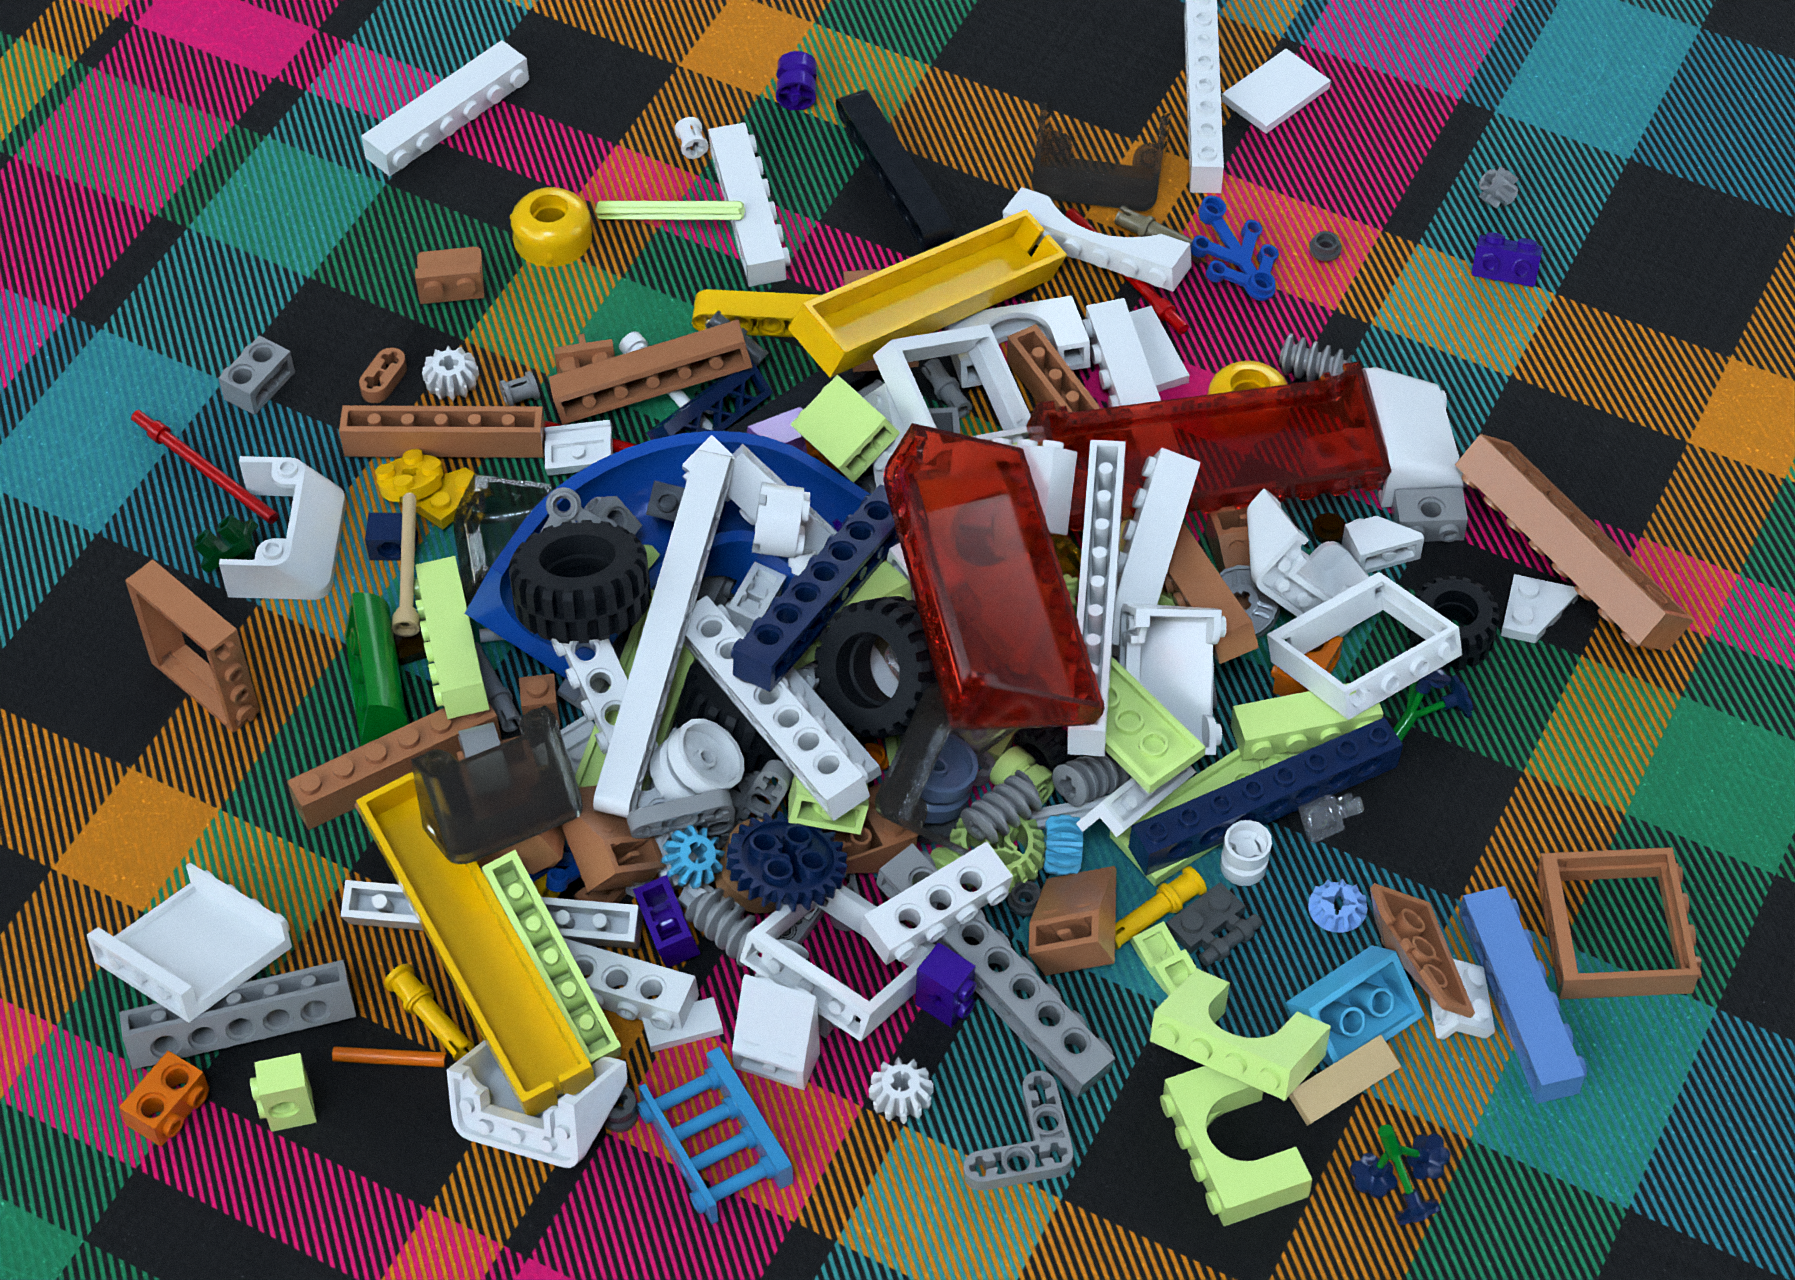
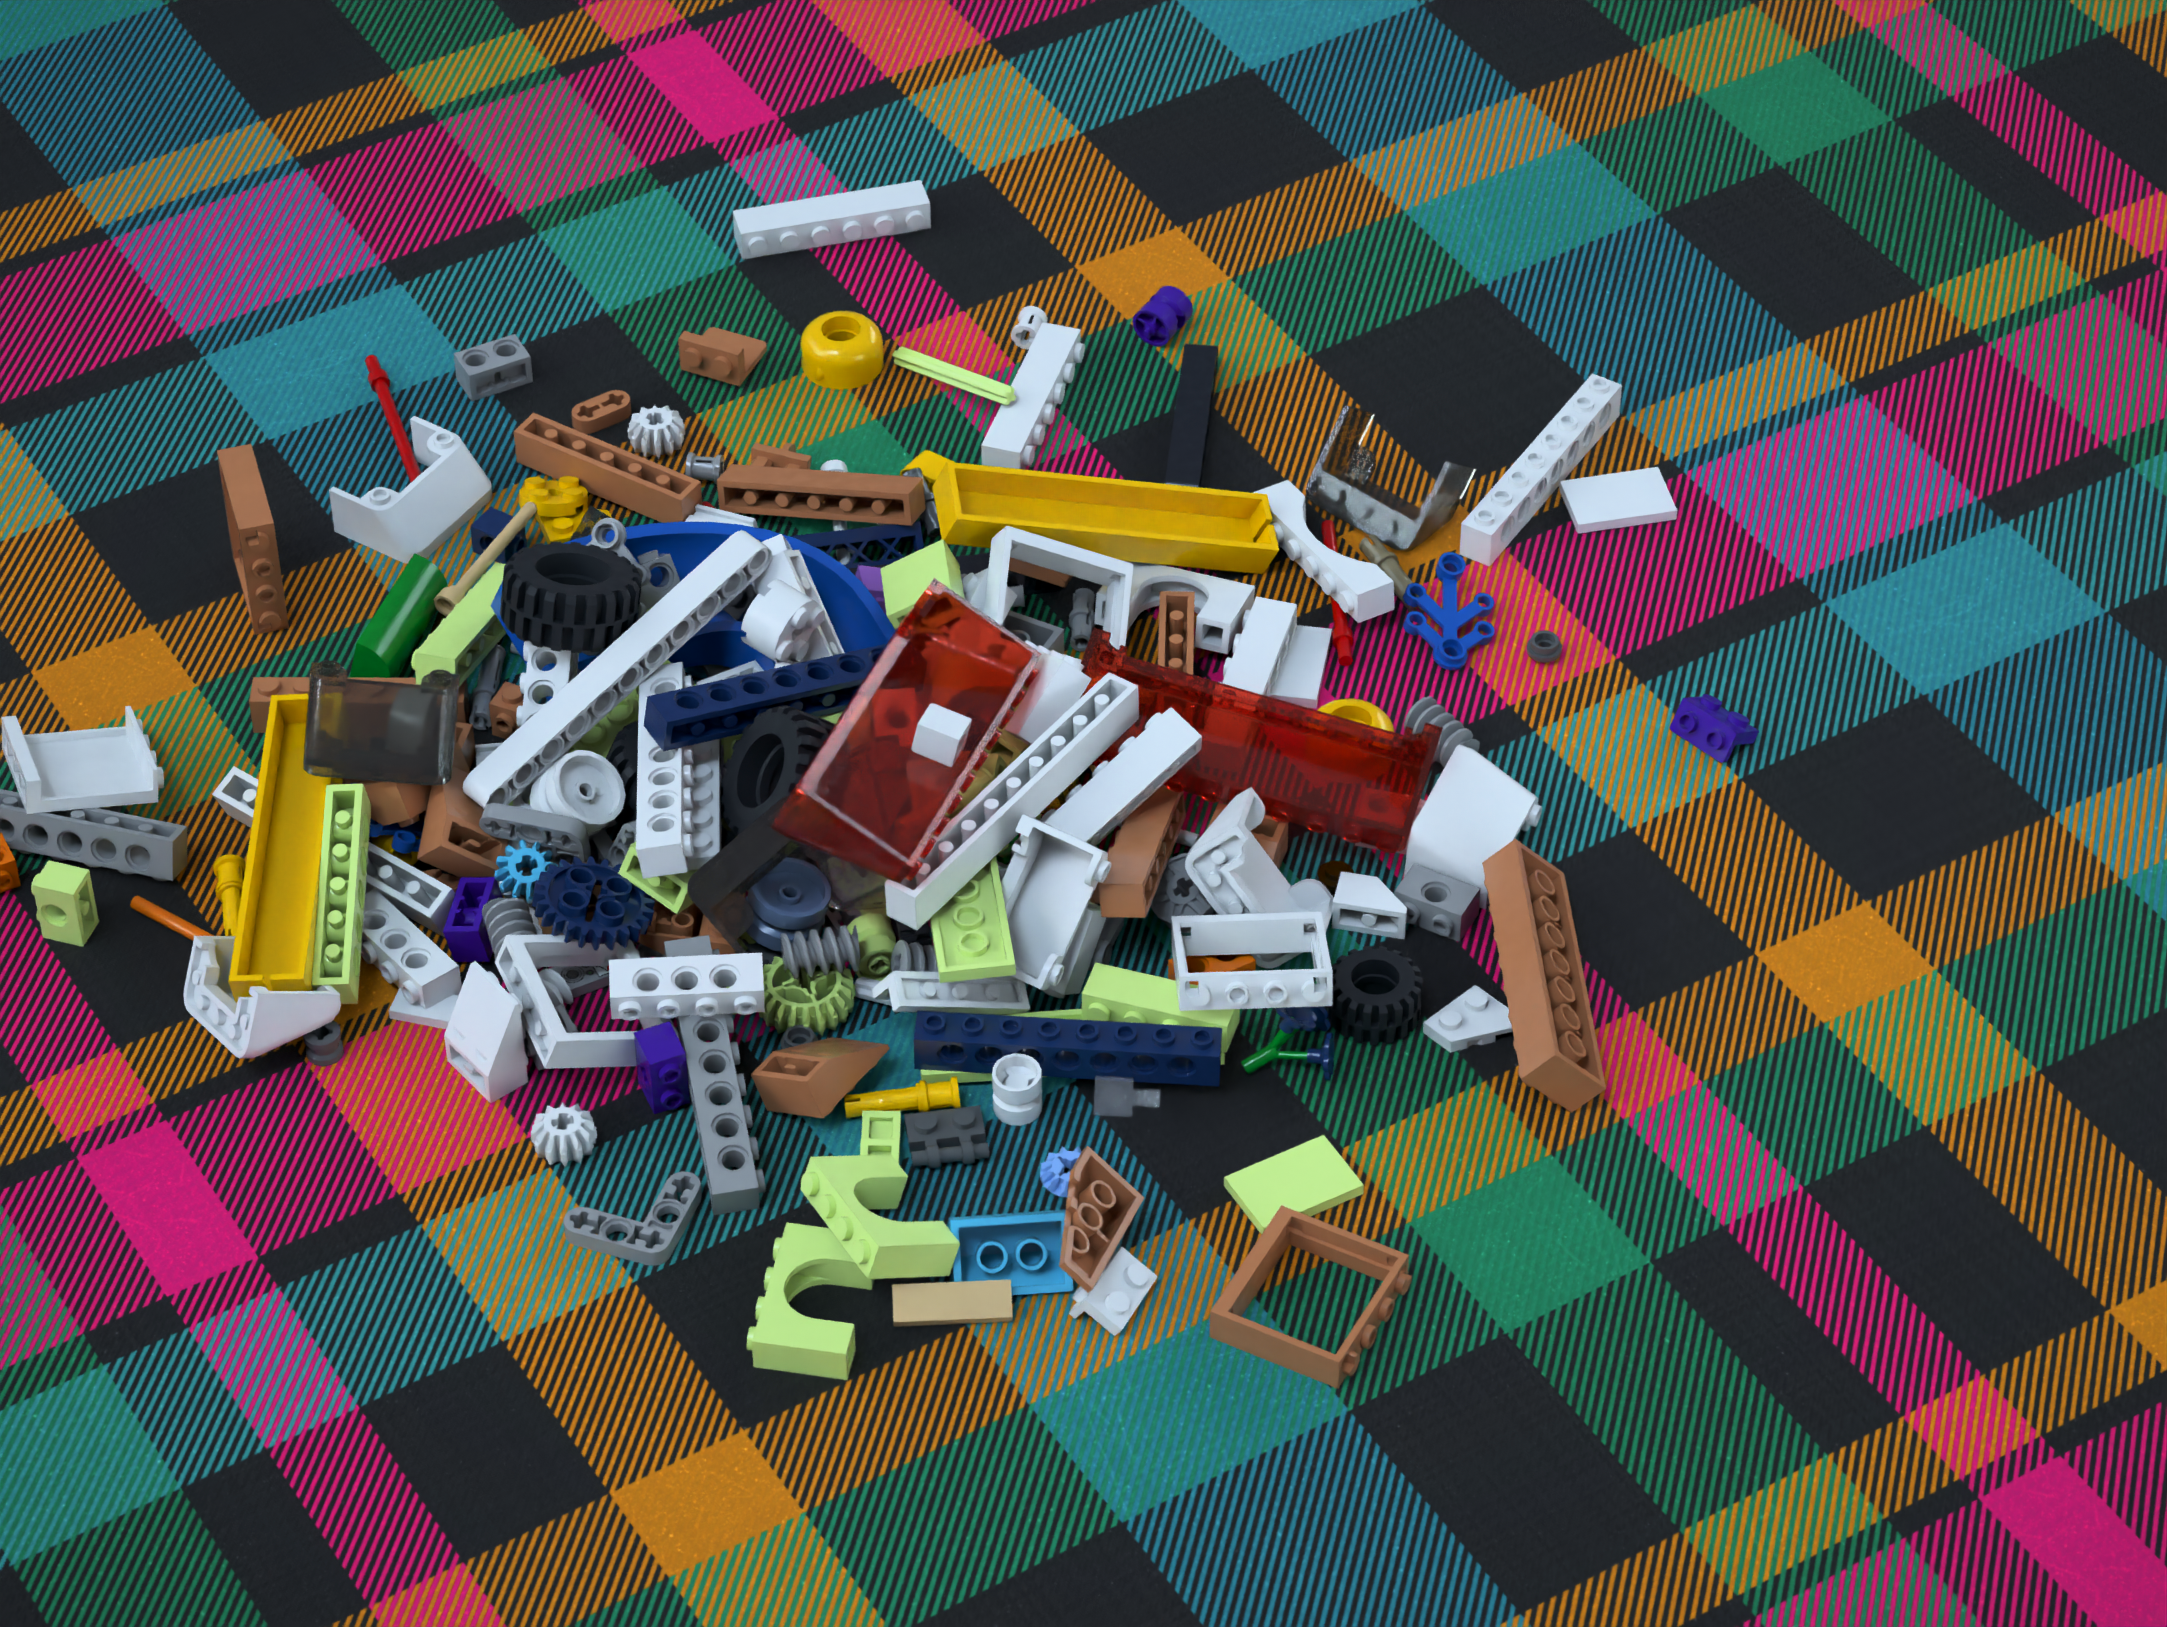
camera: 30 degrees right, 10 degrees down
dark green hips [194,514,258,573] -> none
dark azure fence [636,1046,793,1224] -> none
medium azure gear [1043,814,1084,876] -> none
dark blue plant [1350,1124,1450,1225] -> none
medium blue brick [1459,886,1587,1104] -> none
light grey gear [1479,167,1518,209] -> none
none -> white panel [911,703,972,767]
none -> yellowish green tile [1224,1135,1364,1235]

